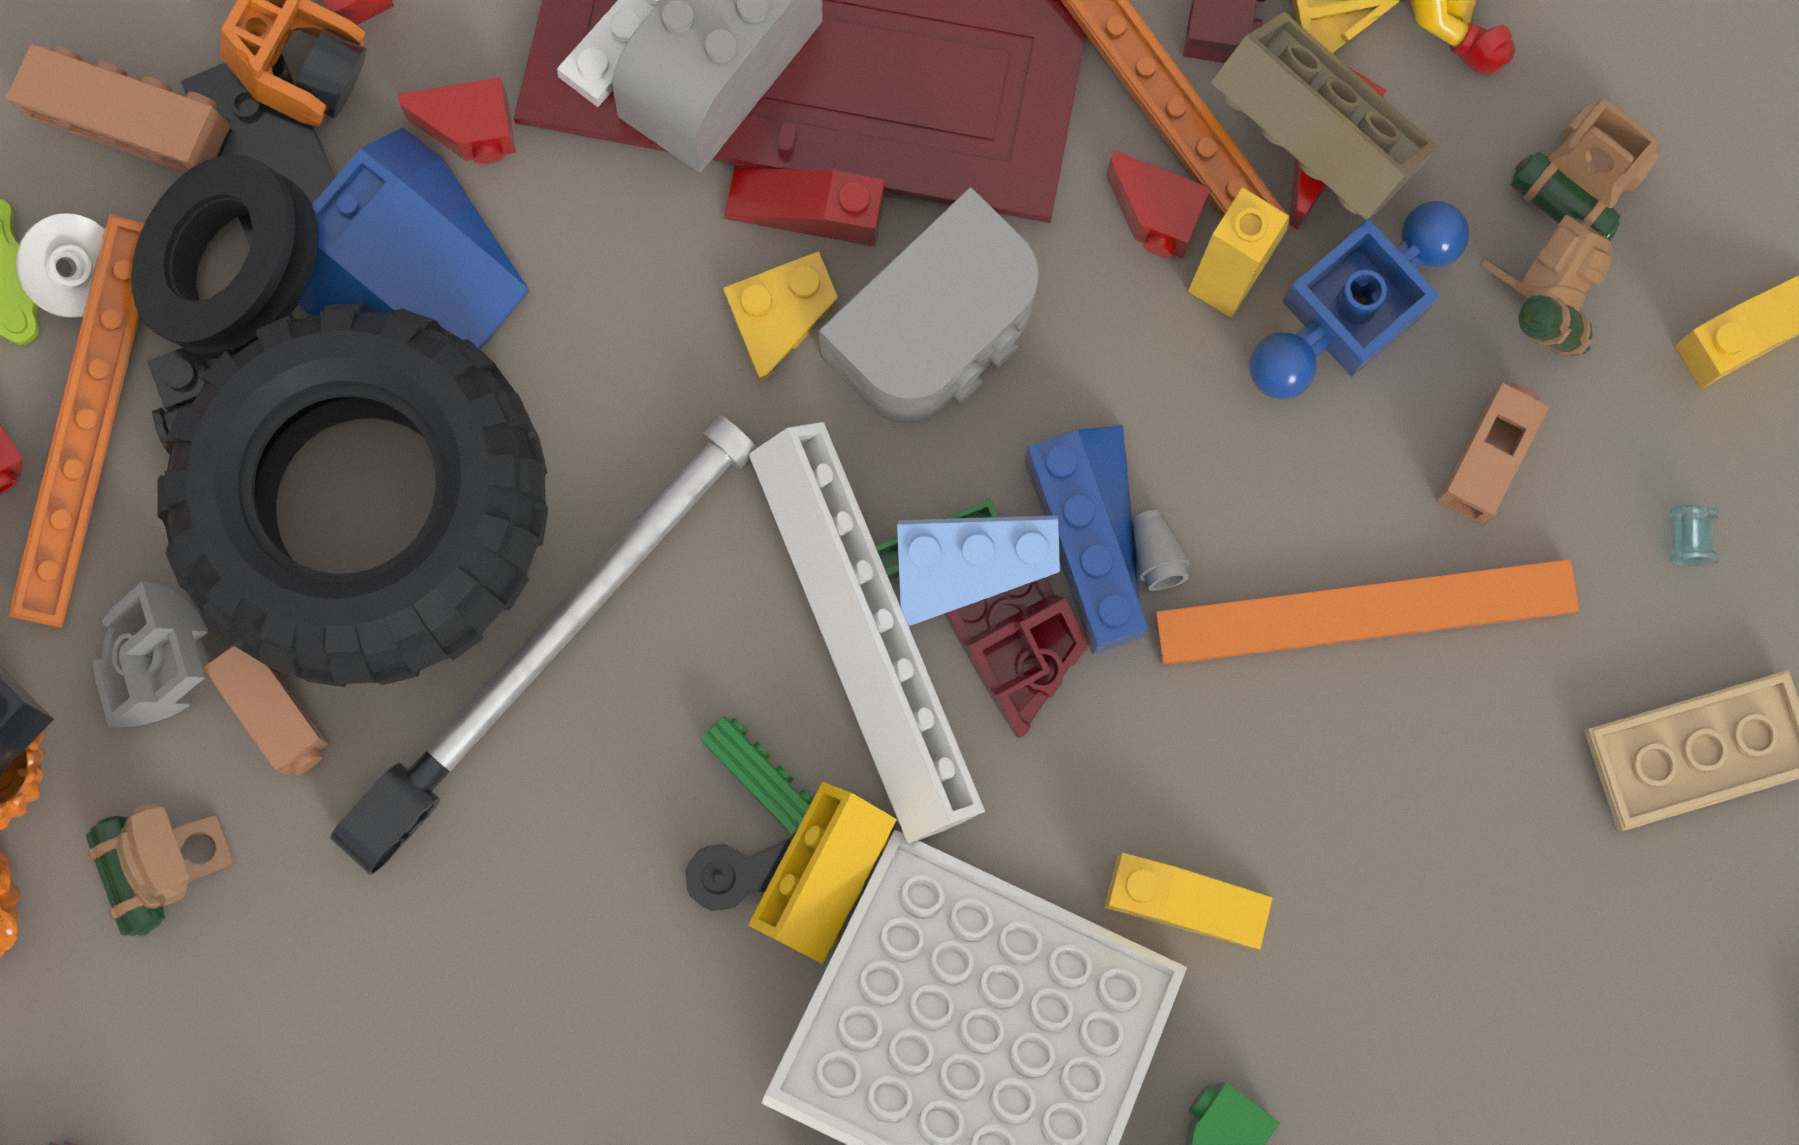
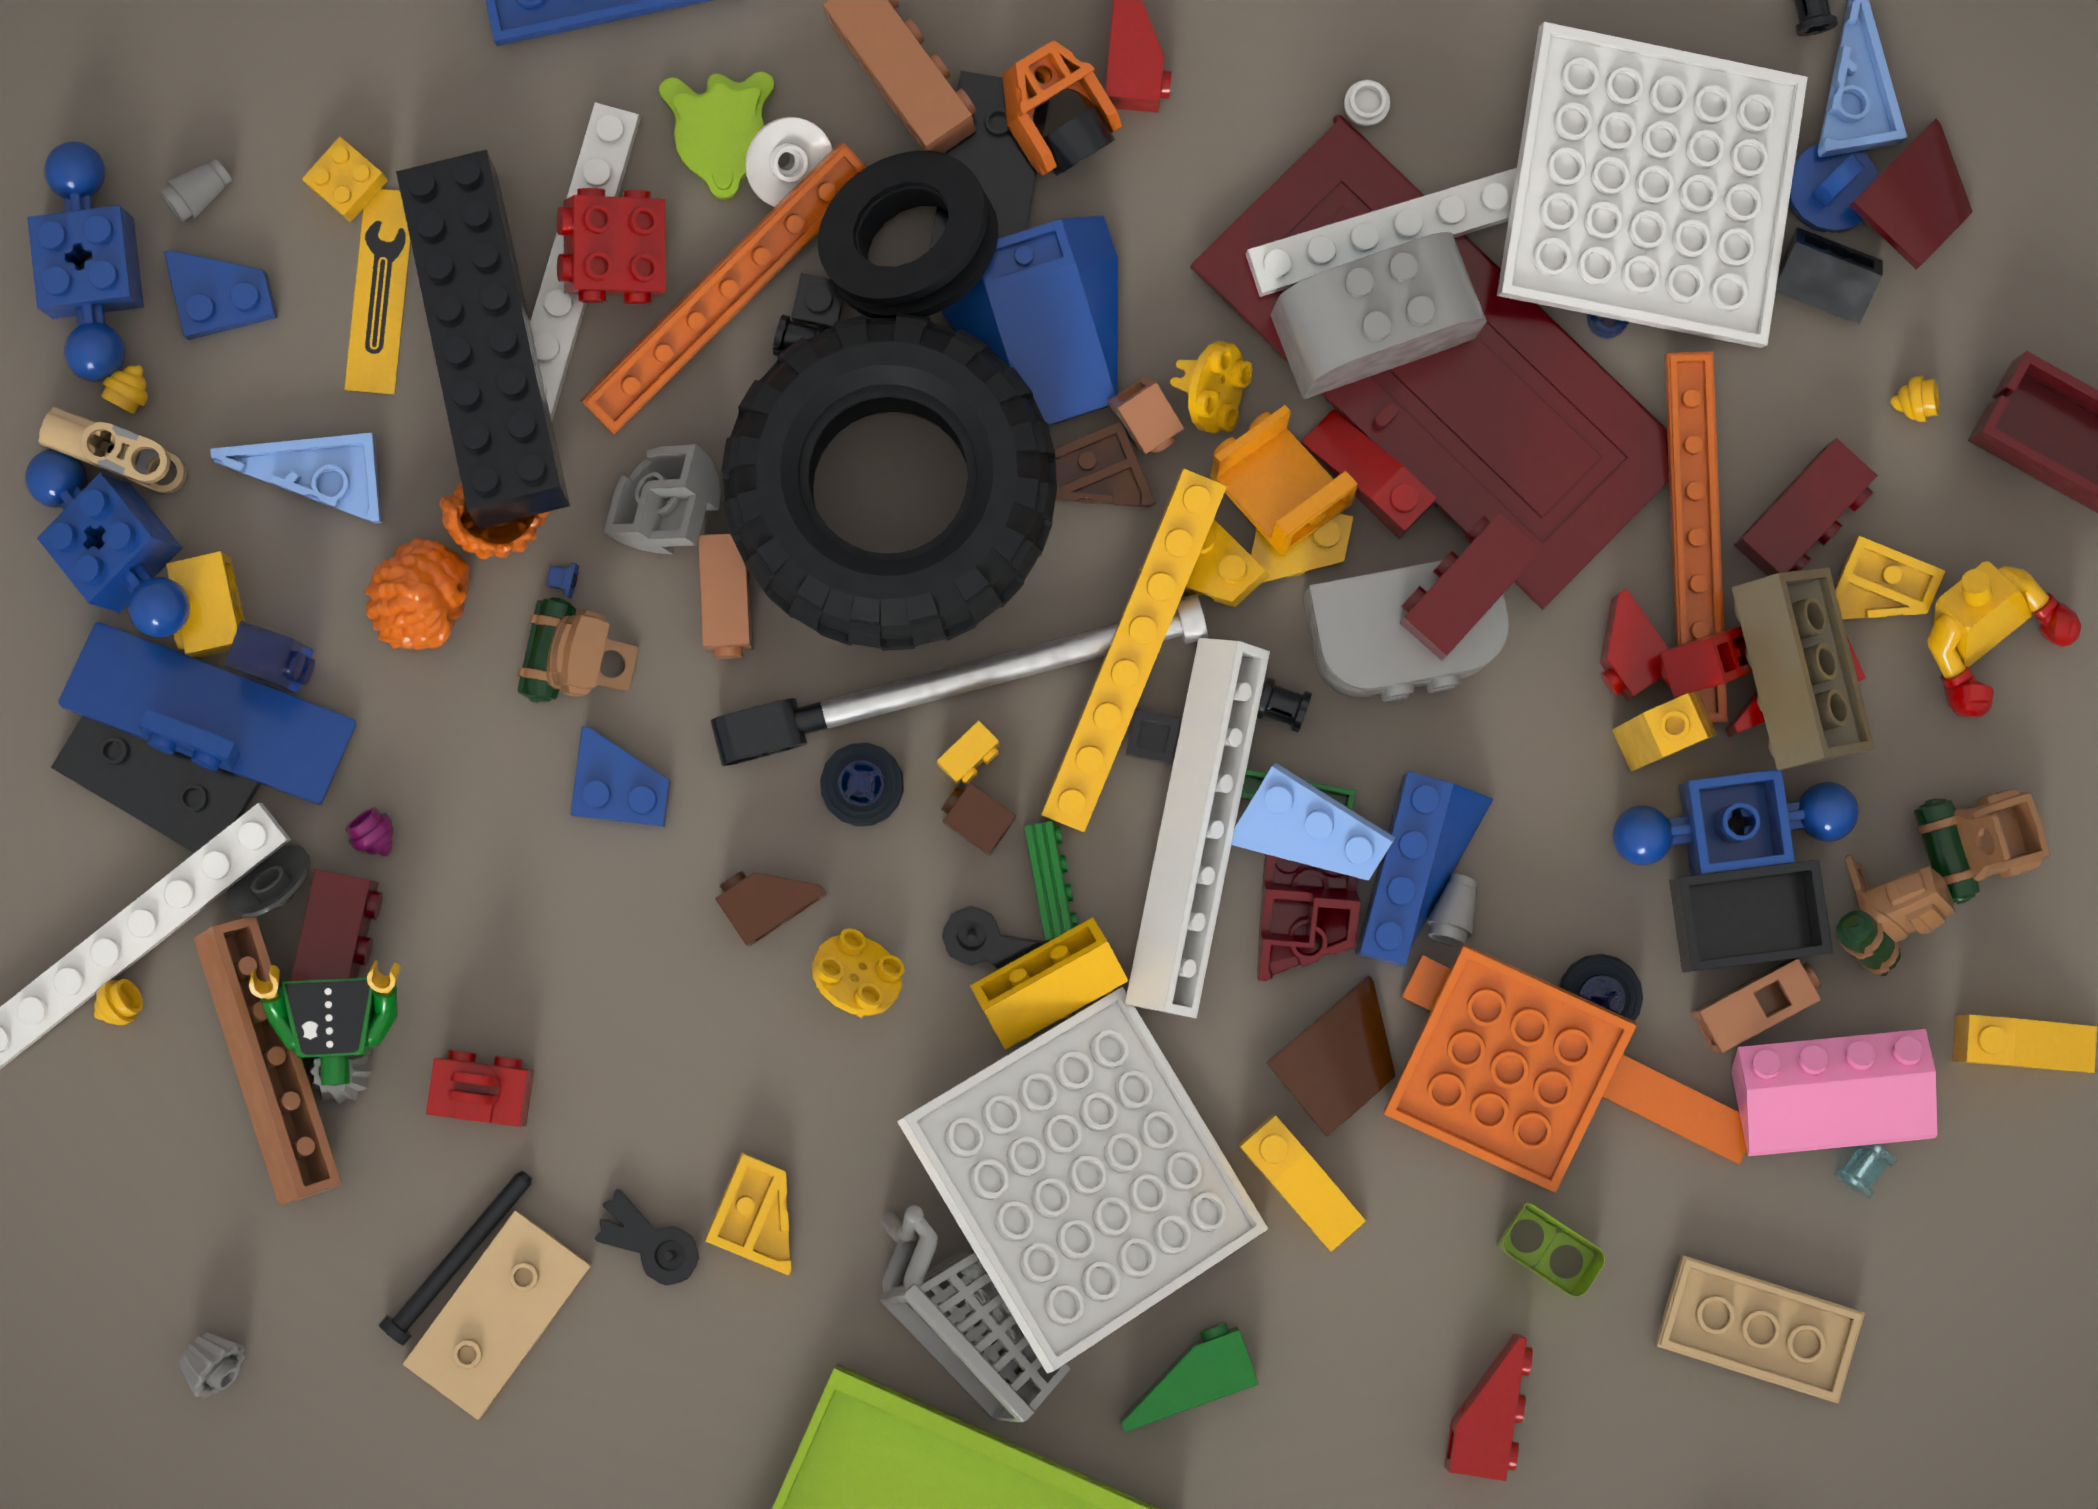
camera: 35 degrees right, 5 degrees up
red slope [398,77,516,164] -> none
none -> blue piece [546,563,579,598]
none -> blue wing [570,726,671,827]
none -> reddish brown slope [715,871,827,947]
none -> yellow plate [811,928,905,1019]
none -> black wheel [820,743,904,826]
none -> yellow piece [937,720,1000,786]
none -> reddish brown brick [941,783,1016,856]
none -> yellow plate [1041,468,1227,832]
none -> reddish brown wing [1054,421,1156,507]
none -> nougat brick [1107,376,1184,454]
none -> black plate [1125,709,1181,765]
none -> yellow wing [1139,520,1269,608]
none -> yellow plate [1170,340,1253,434]
none -> light orange panel [1210,405,1358,556]
none -> black bush [1257,678,1312,732]
none -> reddish brown slope [1266,976,1396,1136]
none -> orange plate [1384,943,1637,1193]
none -> dark red brick [1400,512,1542,661]
none -> red slope [1444,1334,1533,1481]
none -> lime piece [1496,1202,1605,1297]
none -> black wheel [1559,954,1643,1021]
none -> red slope [1660,625,1752,697]
none -> black piece [1669,860,1833,973]
none -> bright pink slope [1731,1029,1937,1156]

